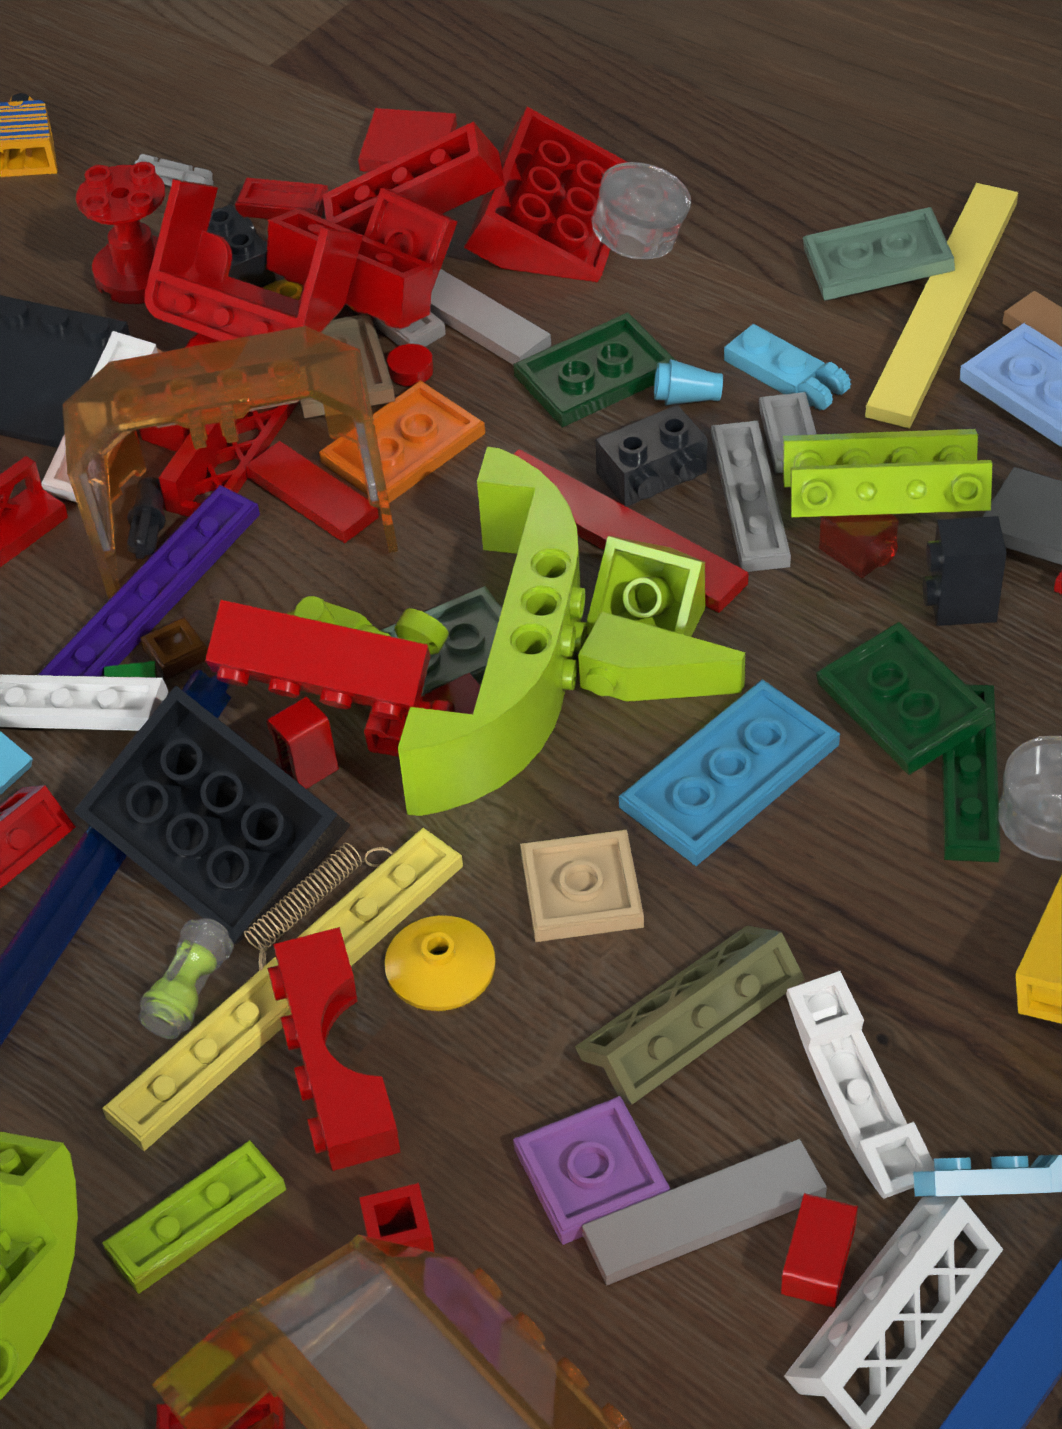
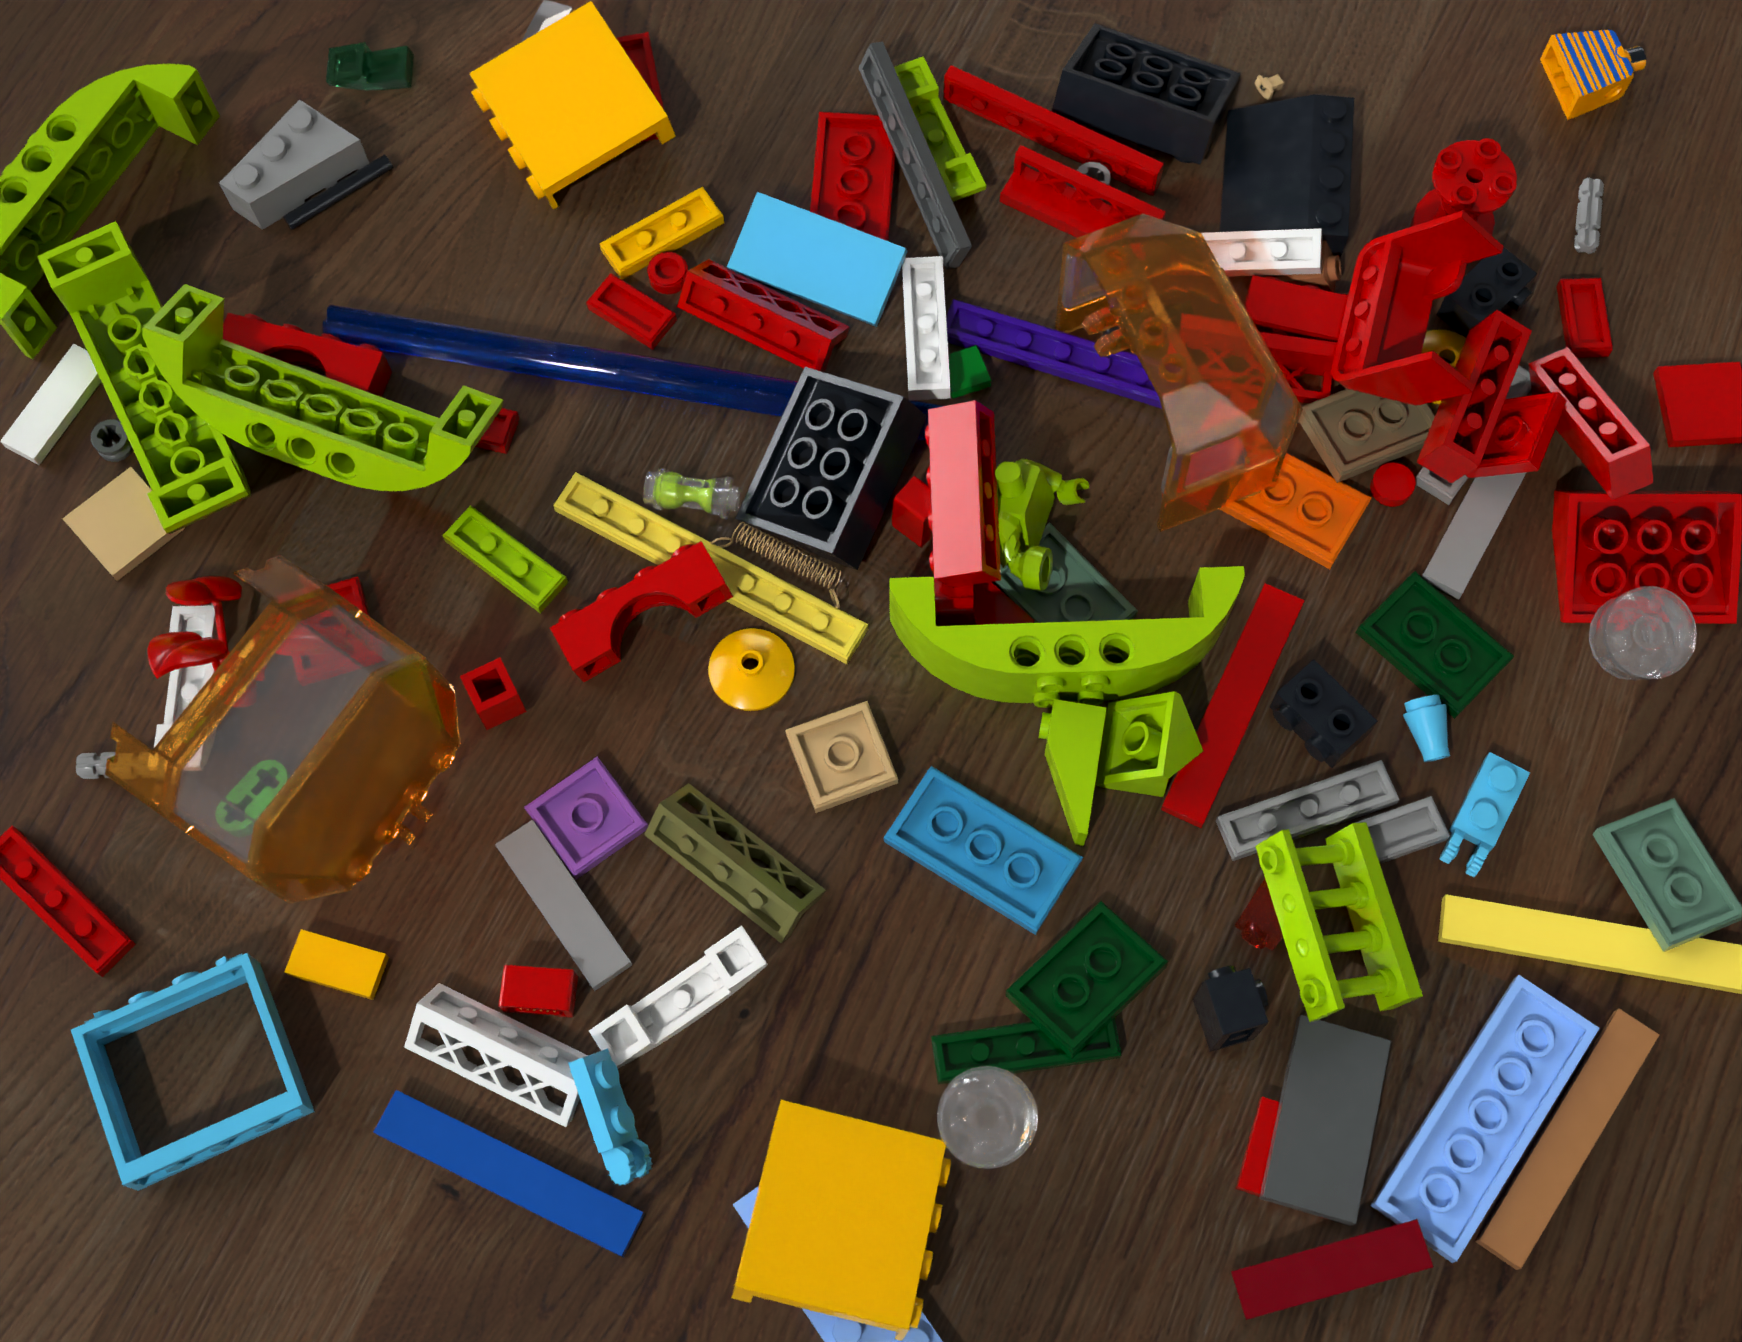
camera: 75 degrees right, 20 degrees up
reddish brown tile [140,617,208,680] -> none

